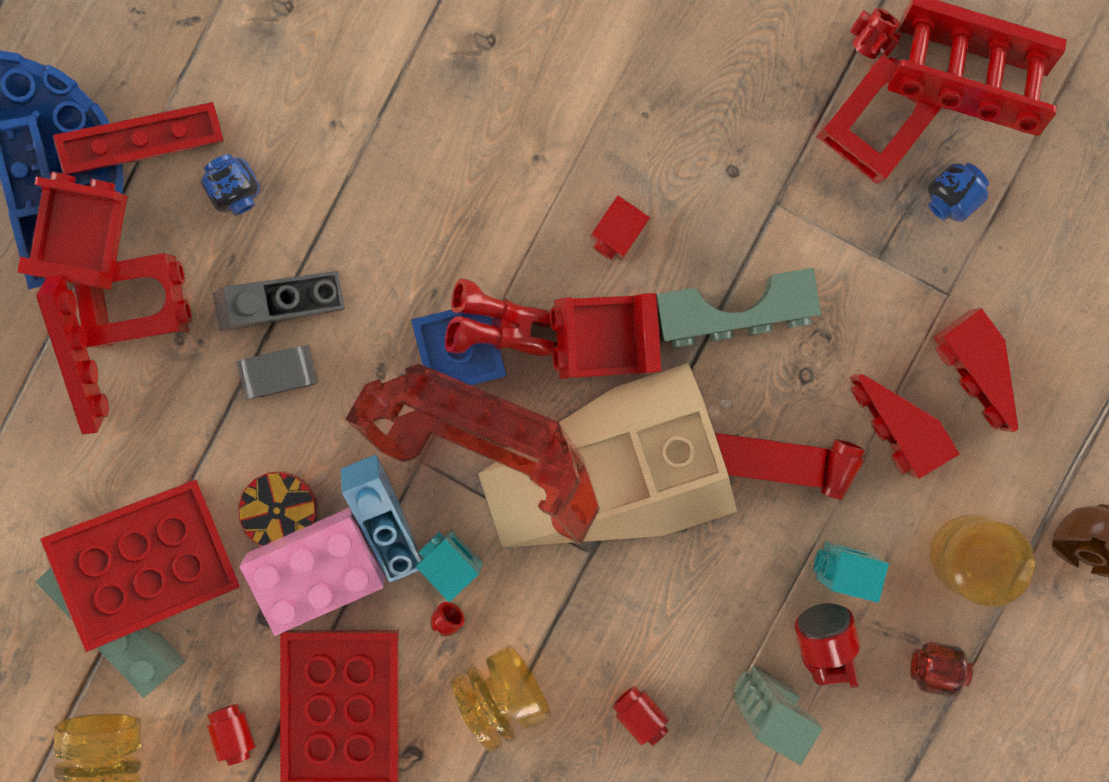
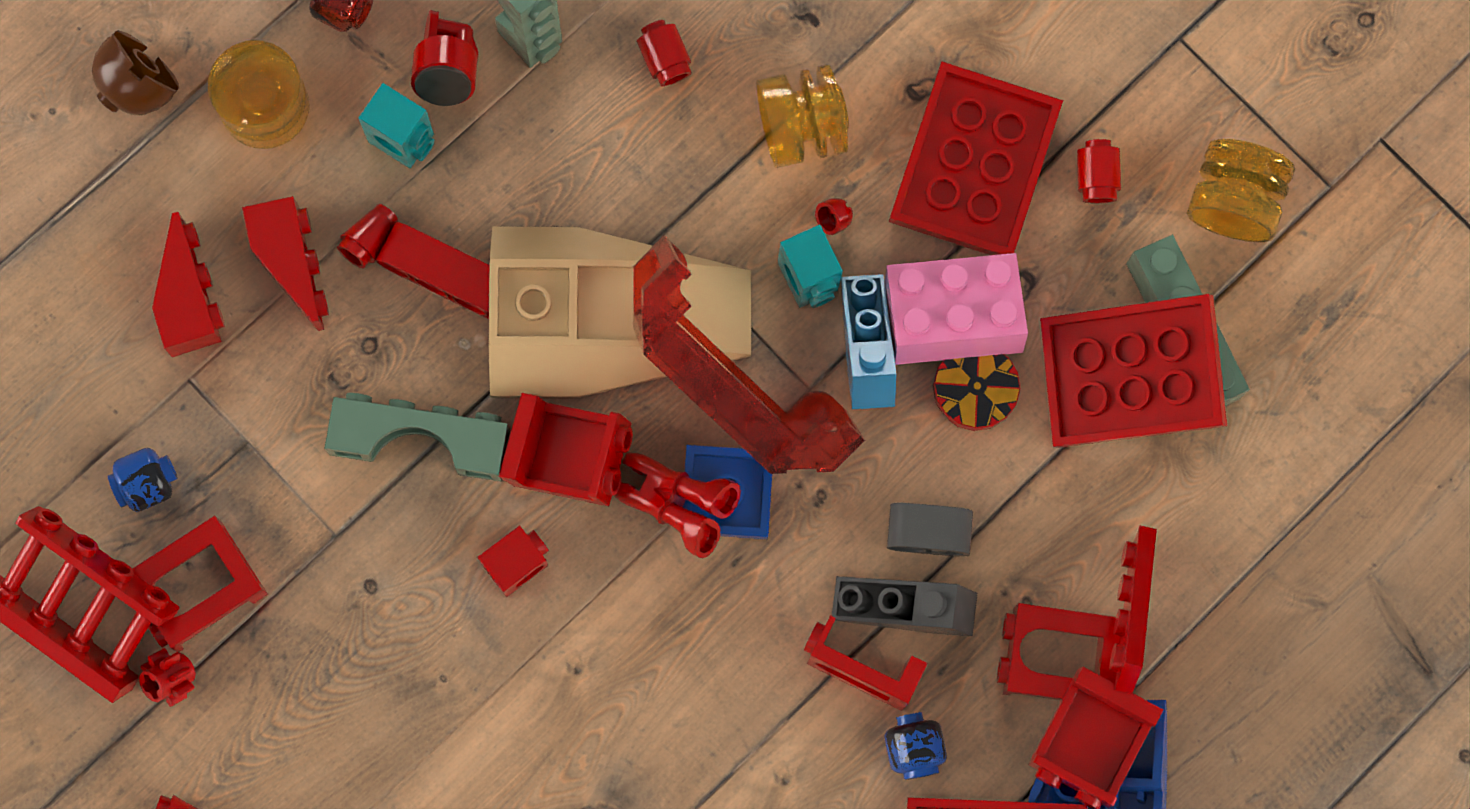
camera: 170 degrees left, 10 degrees down
none -> red panel [804,615,928,711]

